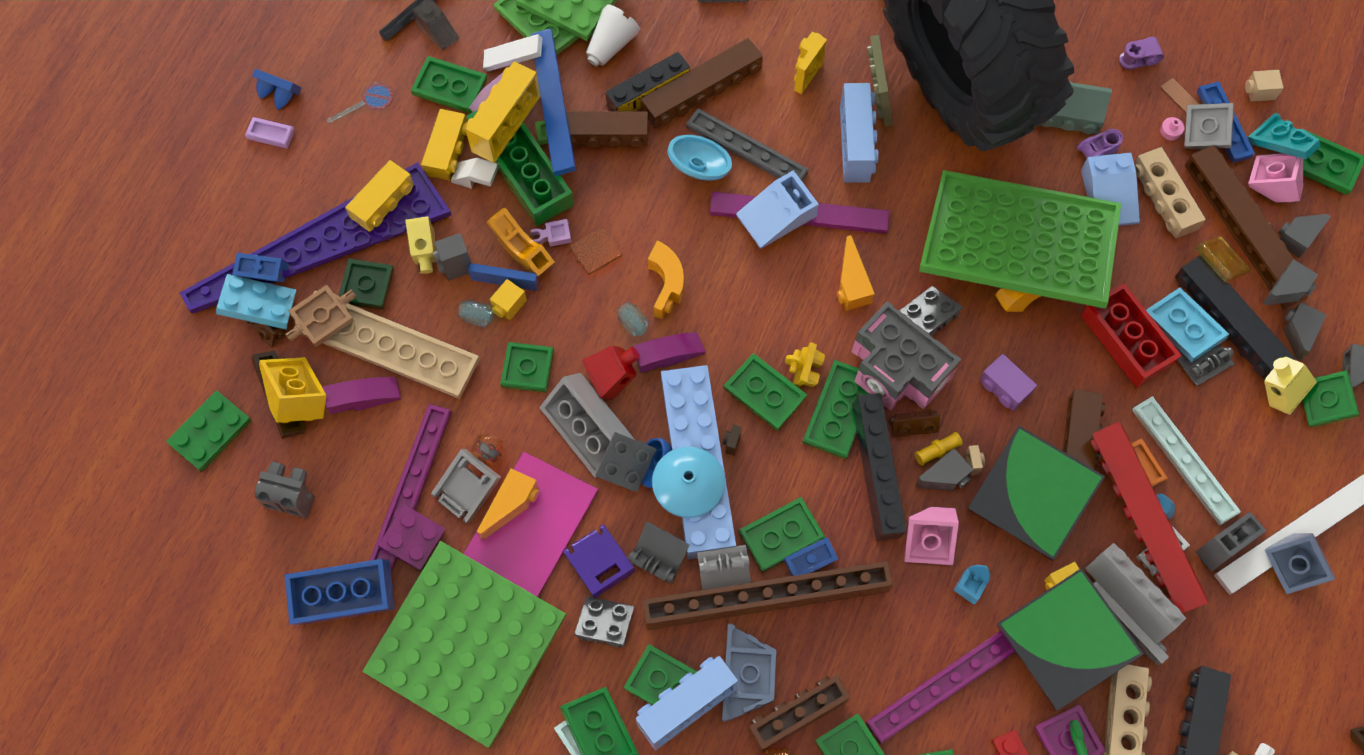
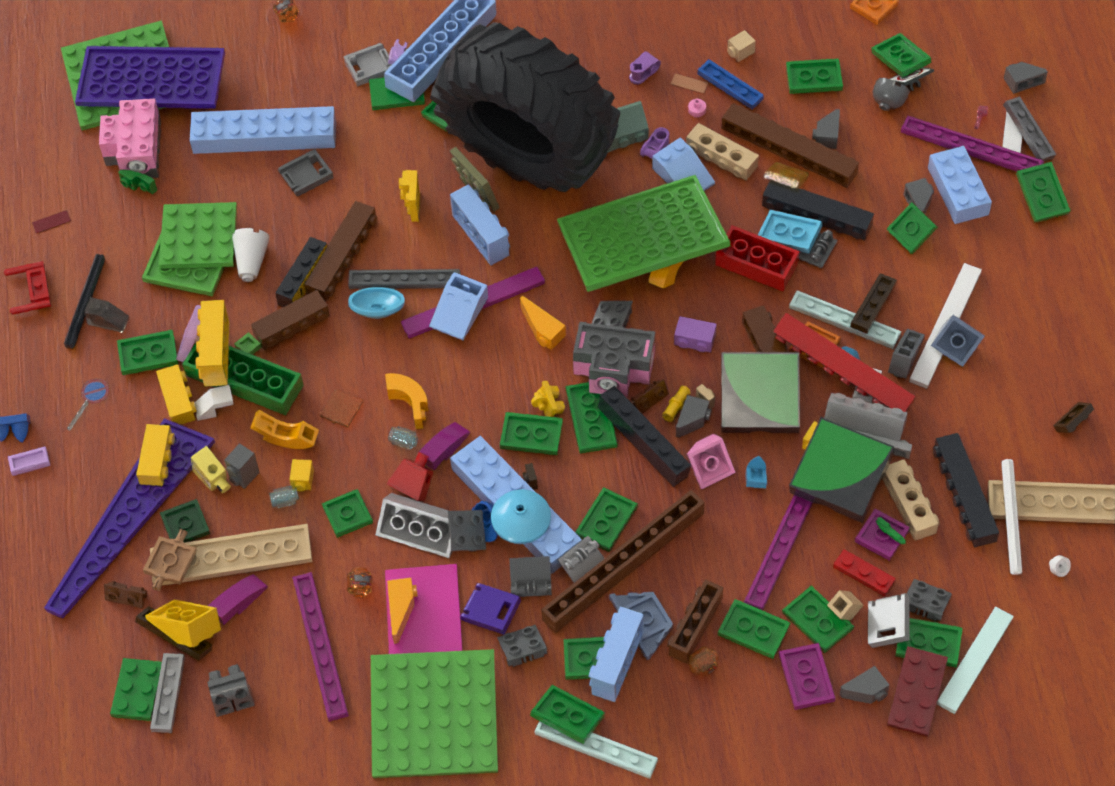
camera: 30 degrees left, 10 degrees down
medium azure plate [216,274,296,329] -> none
blue hinge [232,253,289,282] -> none
blue brick [284,559,395,625] -> none
magenta plate [378,504,445,571] -> none
light grey container [431,449,502,524] -> none
blue tile [468,263,539,291] -> none
white tile [483,34,542,72] -> none
blue tile [531,28,577,176] -> none
lavender plate [531,219,572,247] -> none
blue plate [783,537,838,576] -> none
light grey plate [1185,103,1234,149] -> none
teal wing [1248,112,1320,159] -> none
bright pink slope [1249,153,1303,203] -> none
dark grey slope [1263,260,1318,305] -> none
light yellow torso [1265,357,1317,415] -> none
dark grey slope [1283,302,1326,360] -> none
none -> light grey plate [150,653,185,733]
none -> dark brown plate [850,273,897,334]

